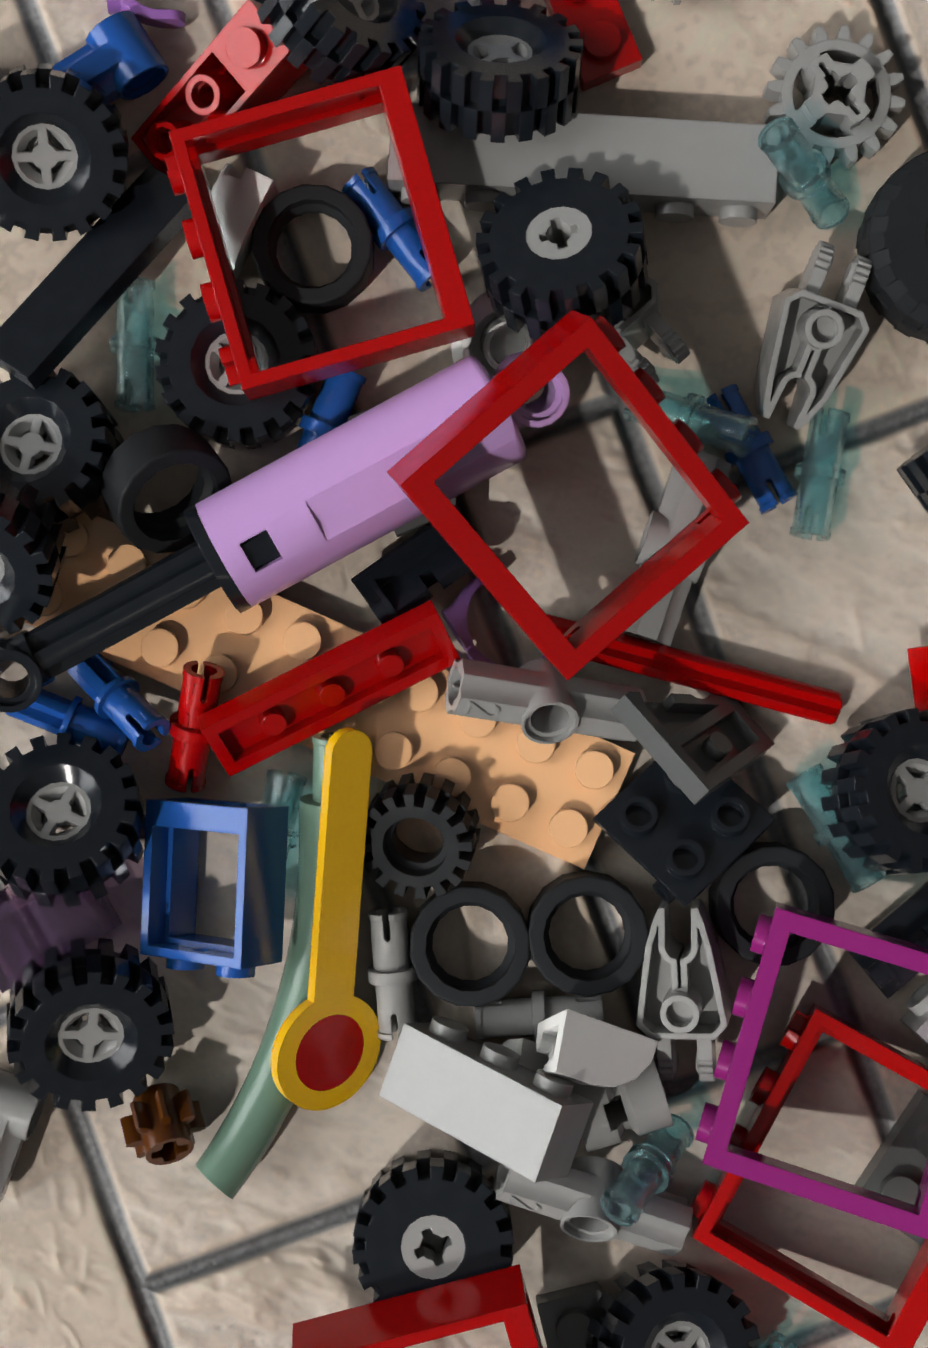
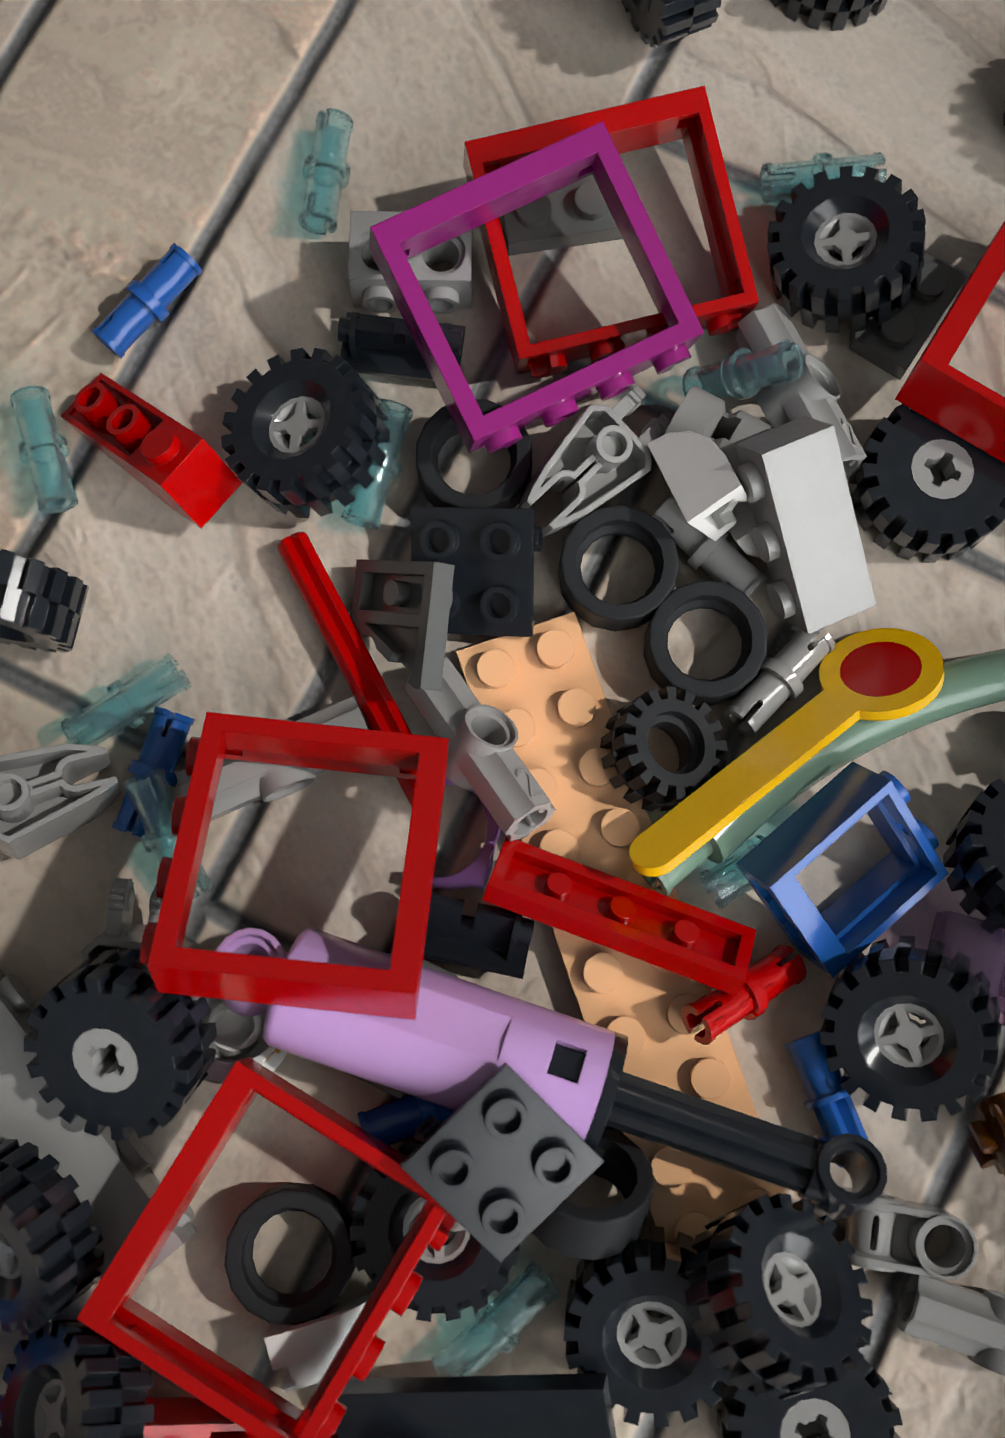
camera: 135 degrees left, 10 degrees down
blue axle [68,653,171,752] -> none
blue pin [342,166,432,292] -> none
none -> black hinge [400,1062,604,1262]

